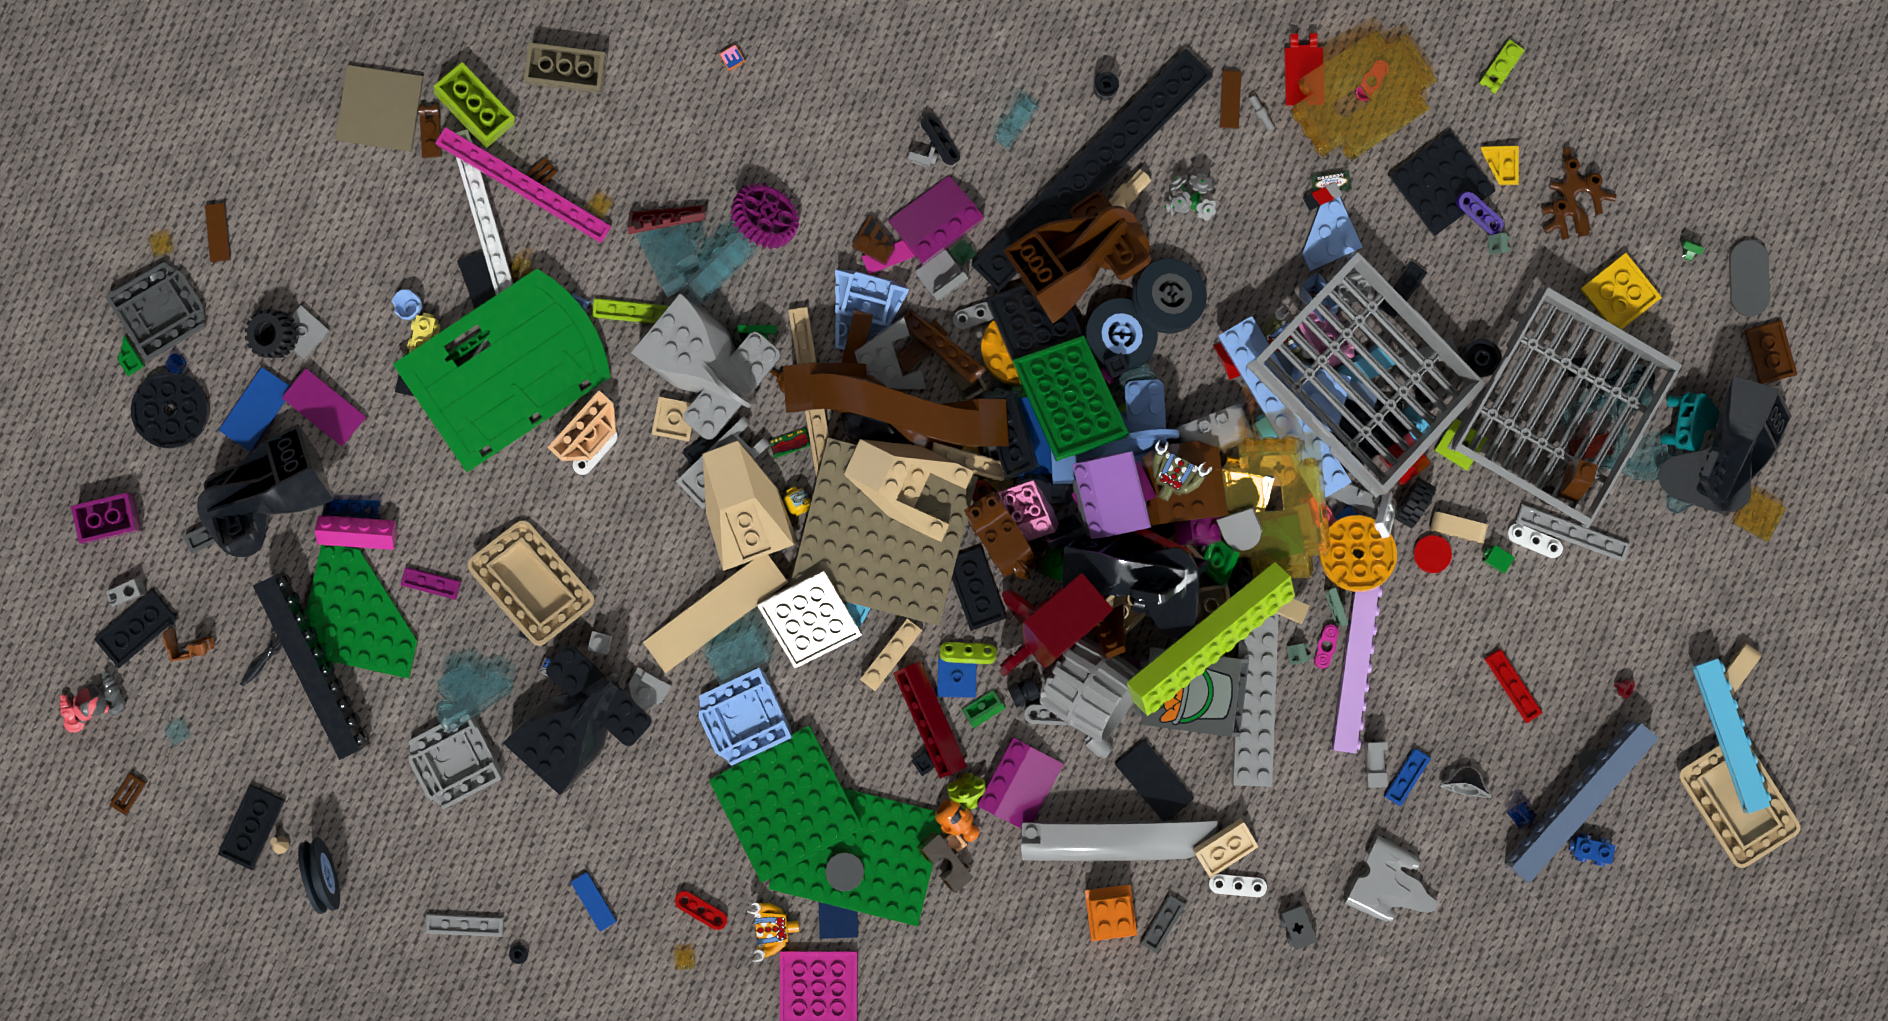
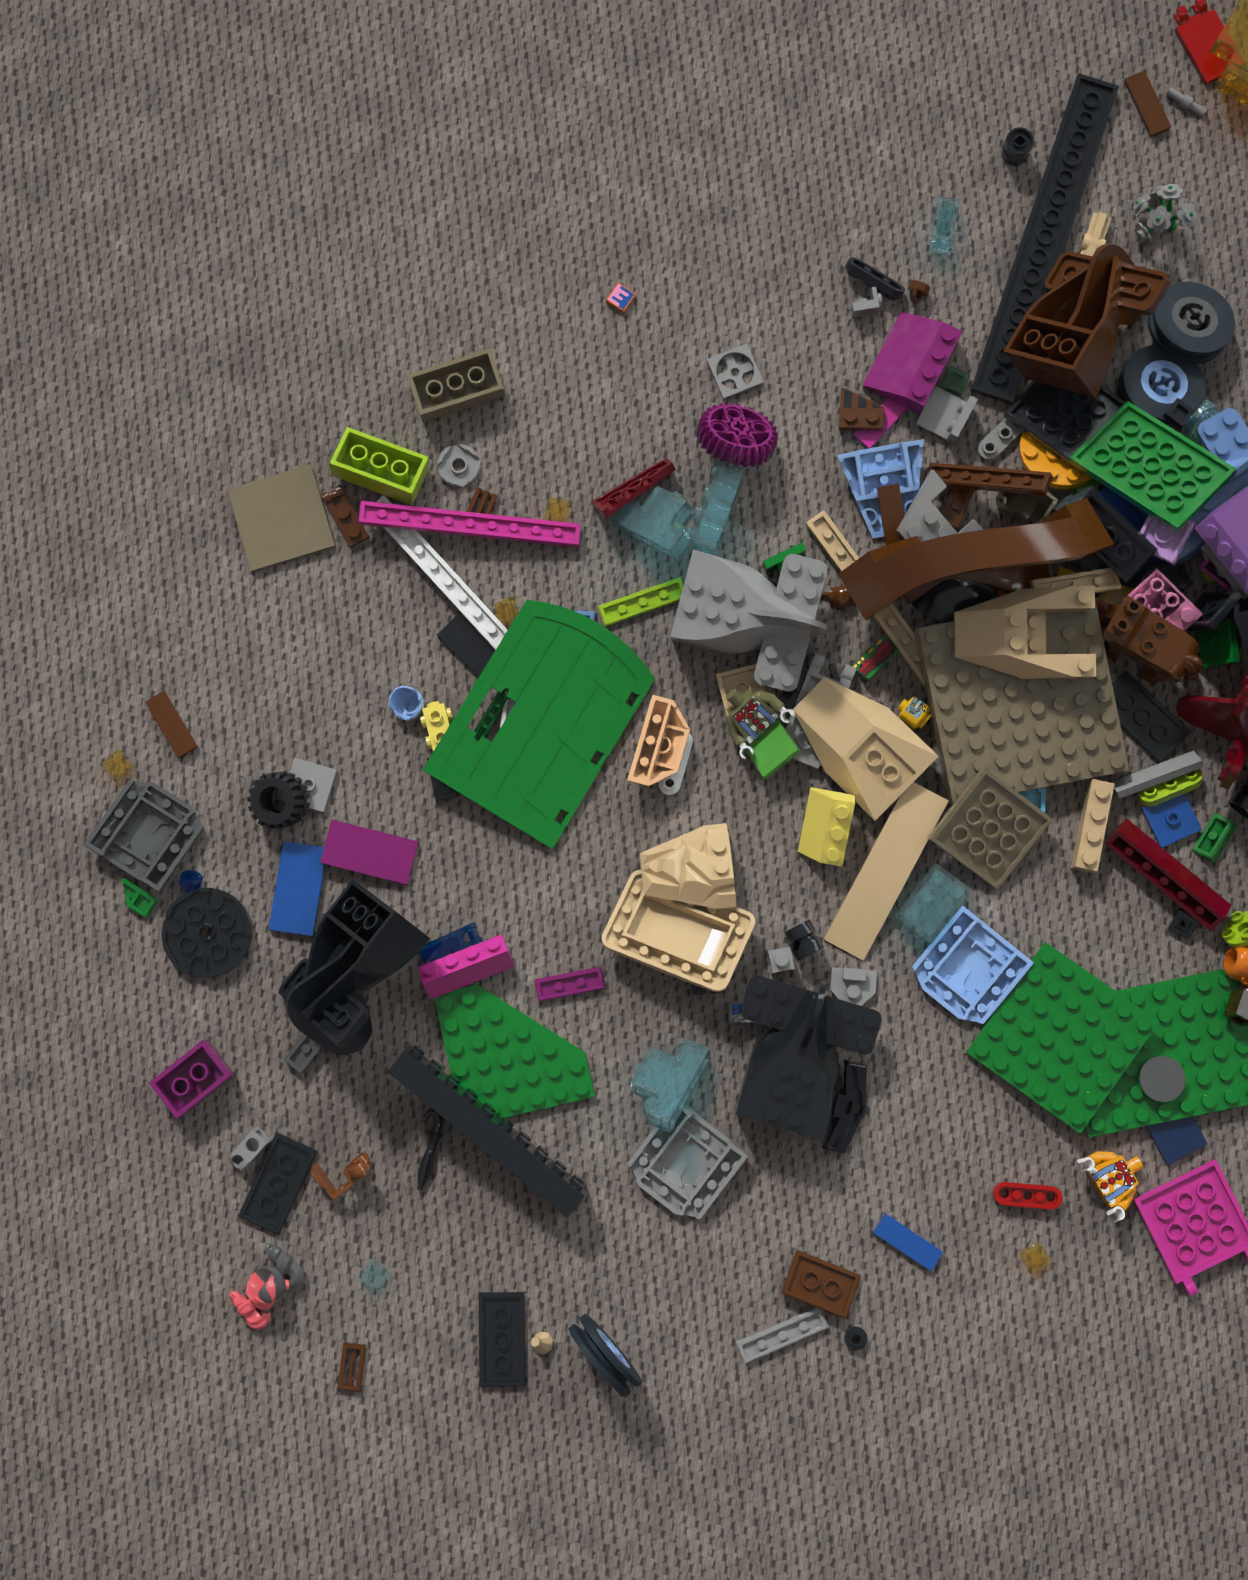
camera: 20 degrees left, 5 degrees down
none -> light grey tile [437,444,481,487]
none -> tan wedge [640,823,737,911]
none -> light grey piece [707,343,764,400]
none -> torso [726,689,795,759]
none -> bright green tile [745,719,801,779]
none -> reddish brown tile [780,1250,861,1319]
none -> black wheel [784,919,824,961]
none -> light yellow slope [798,787,855,867]
none -> black plate [822,1059,867,1153]
none -> reddish brown tile [908,280,931,303]
none -> light grey tile [1110,751,1204,798]
none -> lavender tile [1140,515,1196,565]

